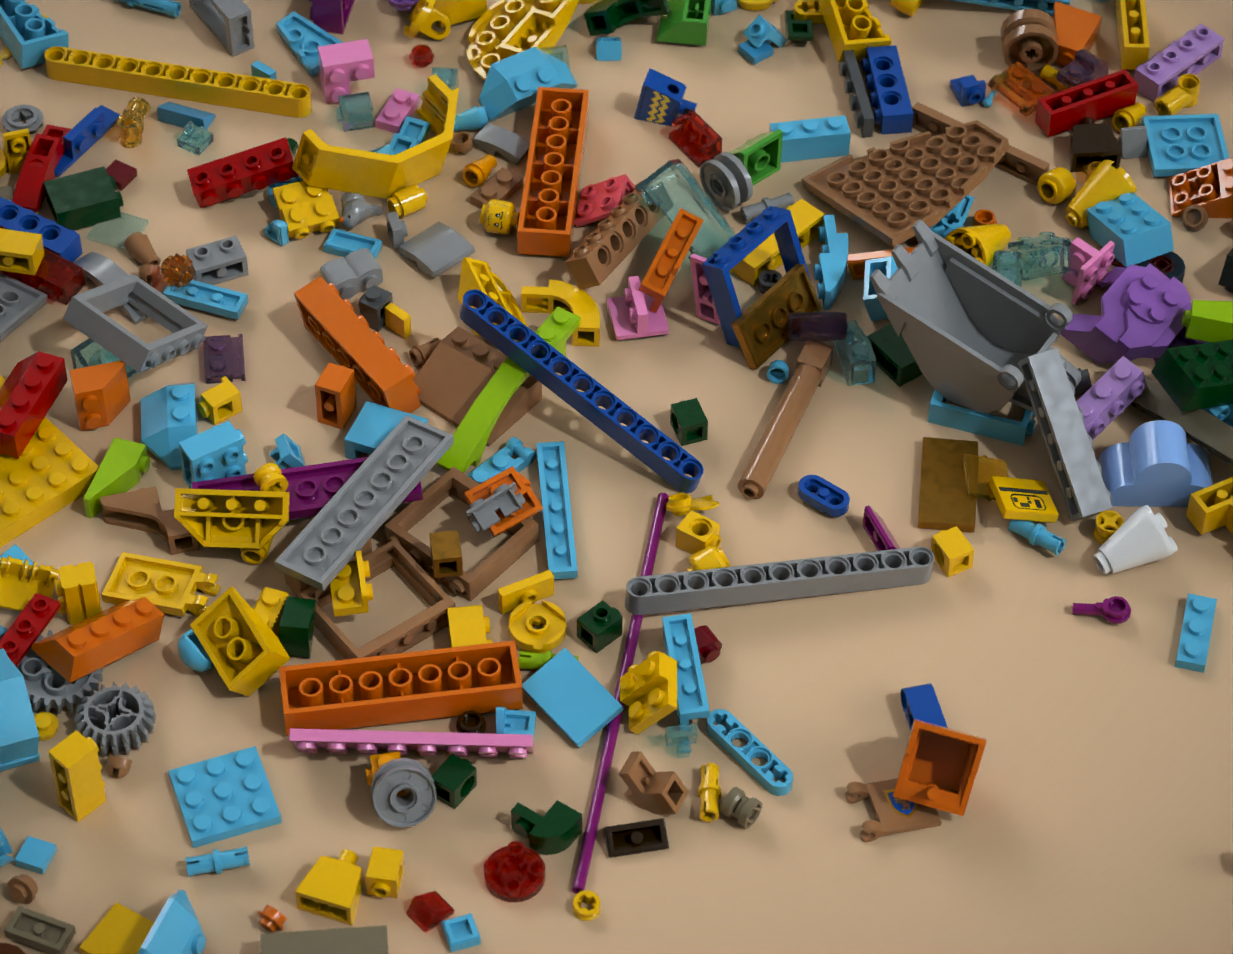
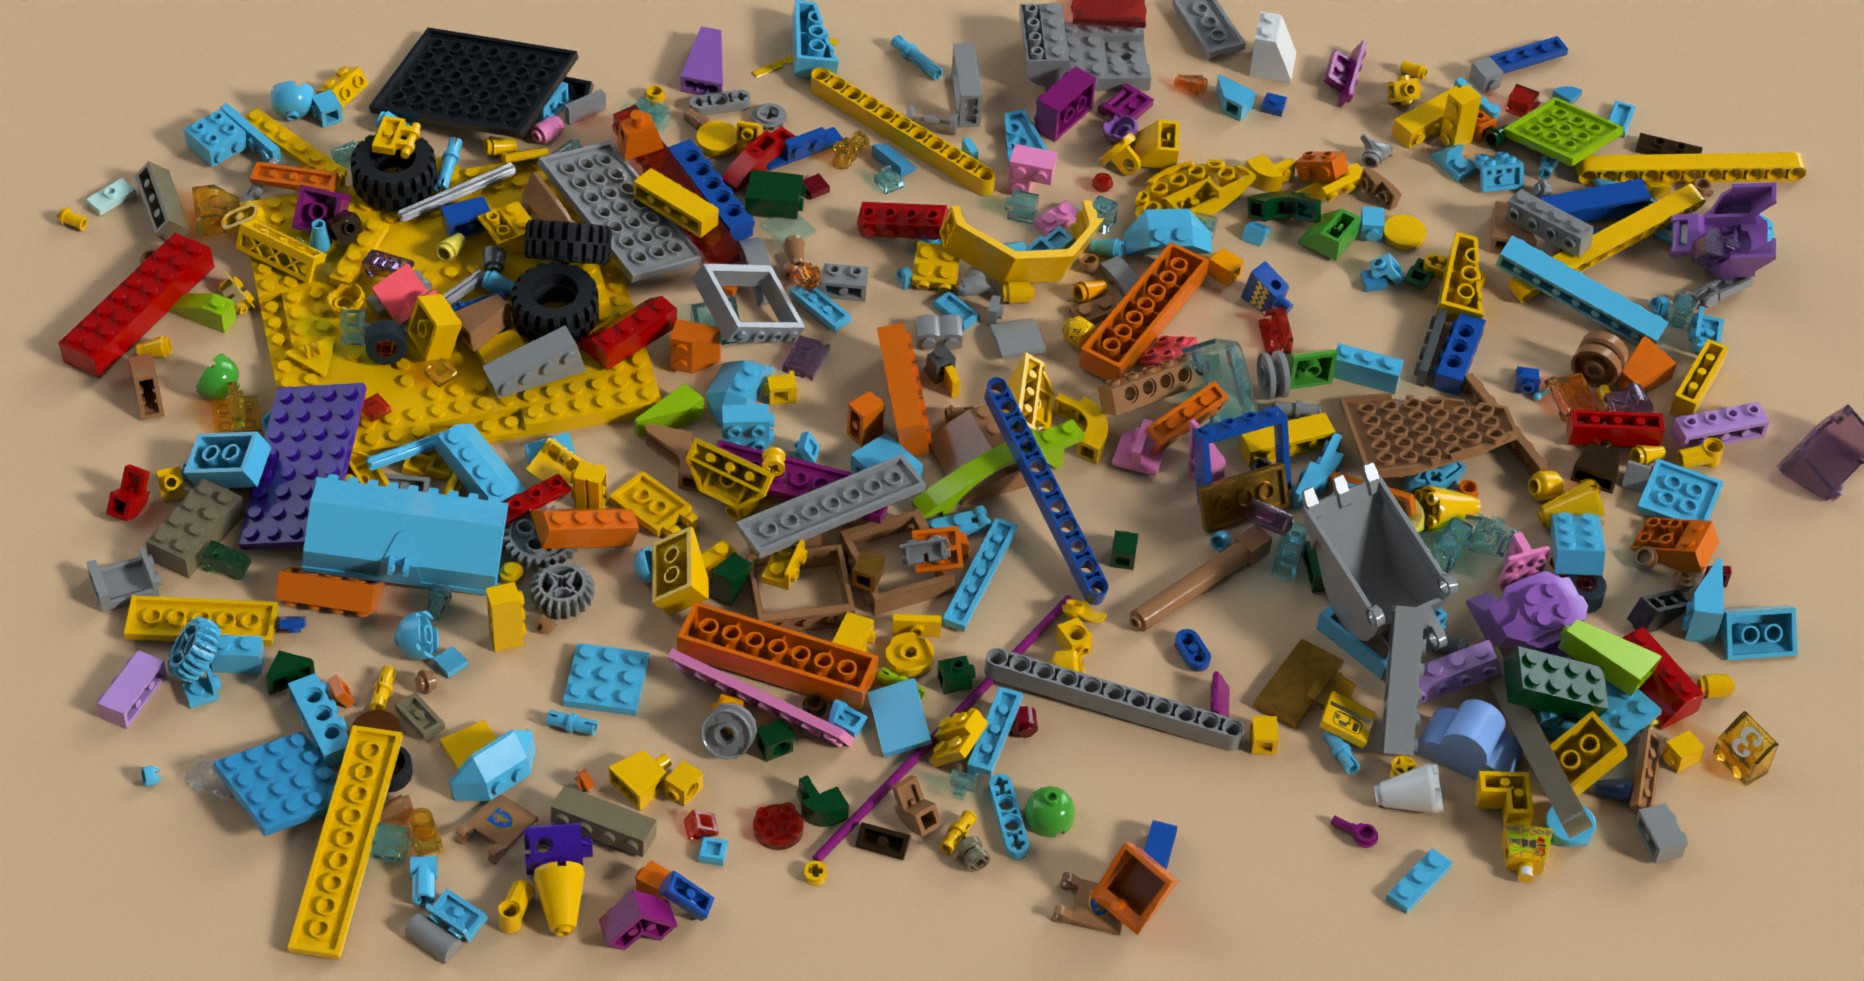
camera: 25 degrees right, 0 degrees up
none -> light grey wheel [906,106,959,135]
none -> bright green cylinder [1024,786,1075,838]
none -> light orange brick [1207,248,1244,287]

